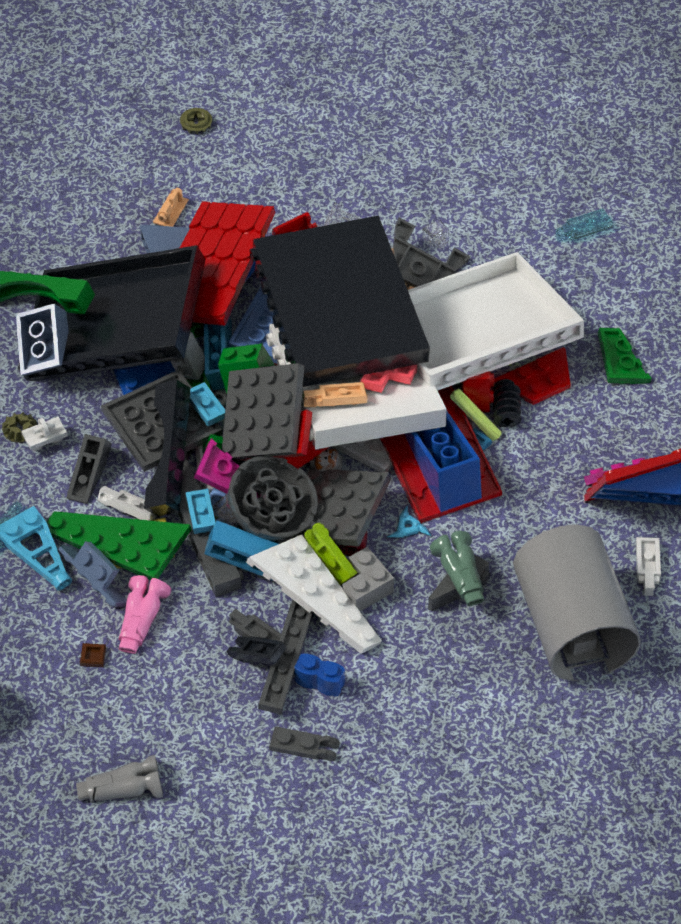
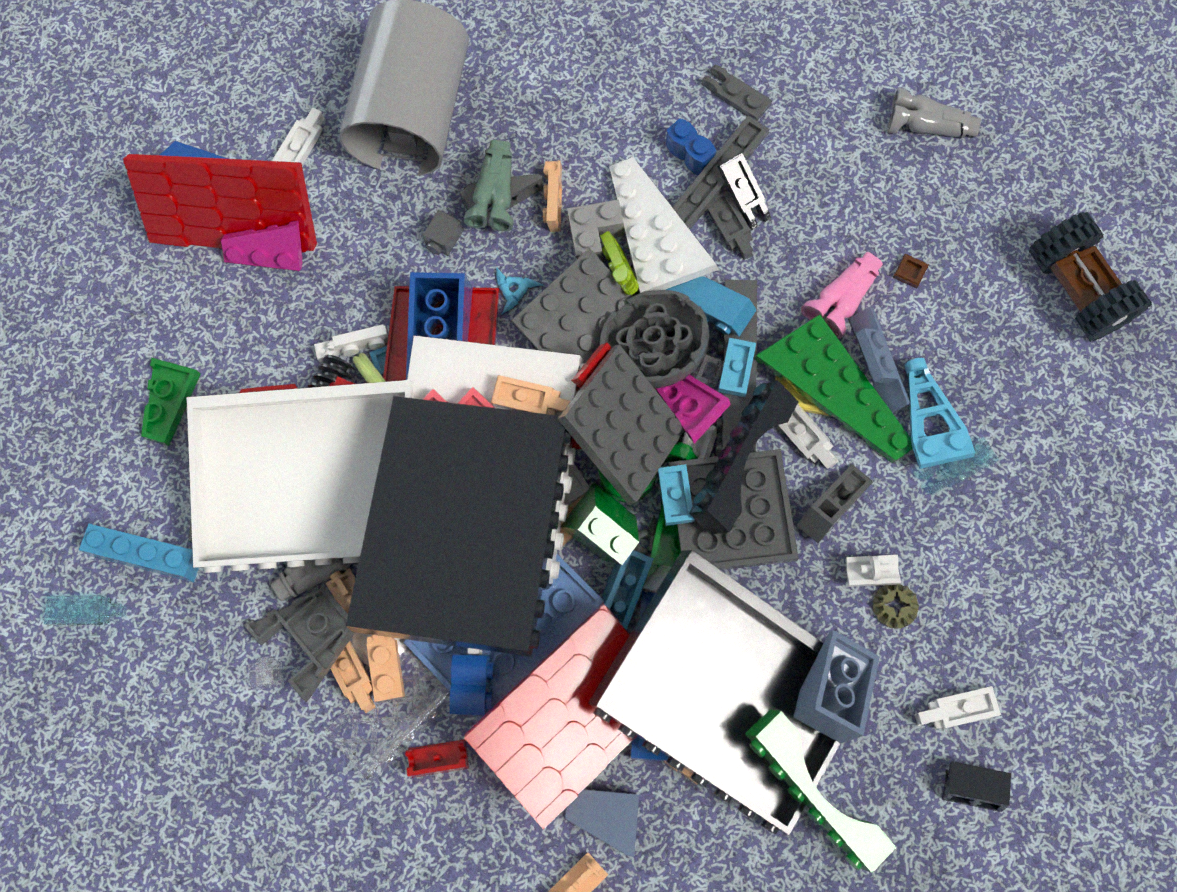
camera: 150 degrees left, 20 degrees up
none -> dark azure brick [79,523,199,583]
none -> white hinge [314,325,389,362]
none -> dark grey brick [423,210,463,256]
none -> light nougat hinge [543,161,562,232]

